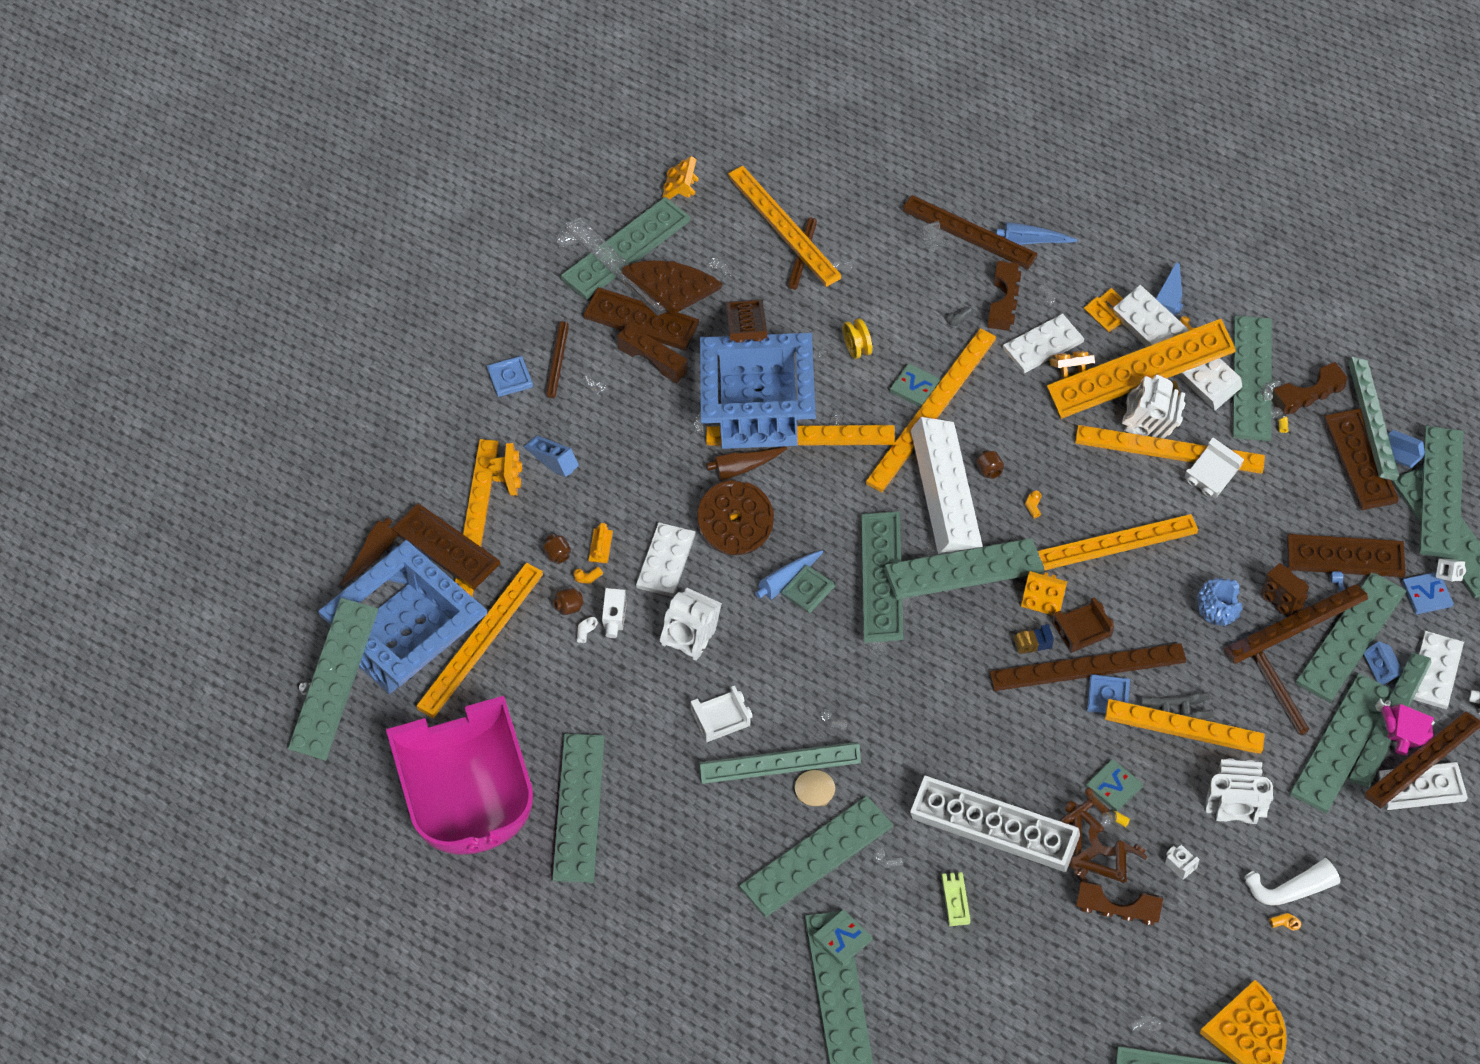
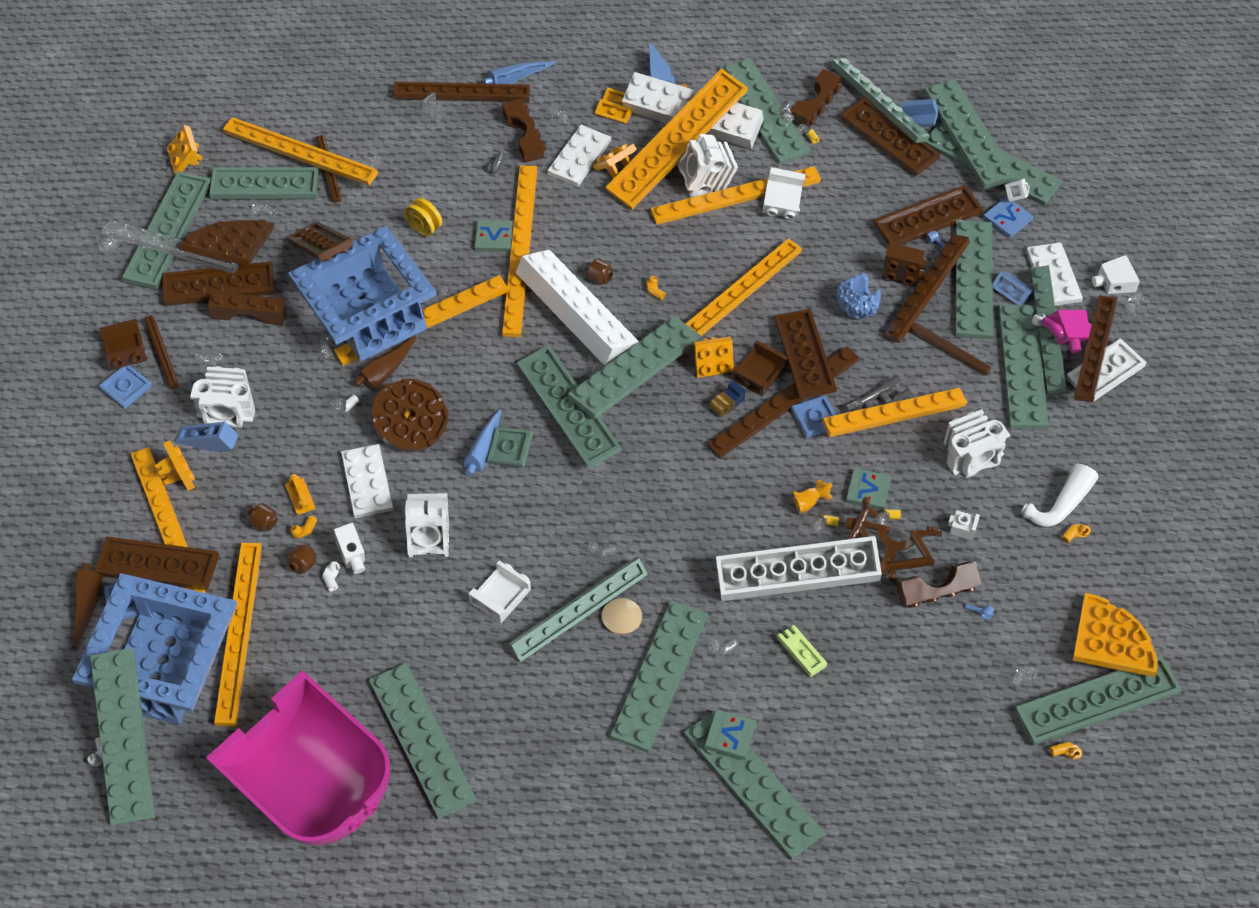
camera: 30 degrees left, 0 degrees up
none -> reddish brown panel [99,319,147,370]
none -> white piece [190,366,255,428]
none -> sand green plate [210,167,319,199]
none -> arm [330,394,359,412]
none -> reddish brown plate [775,308,837,399]
none -> light orange animal [793,480,832,514]
none -> arm [812,515,839,531]
none -> medium blue hand [965,604,994,620]

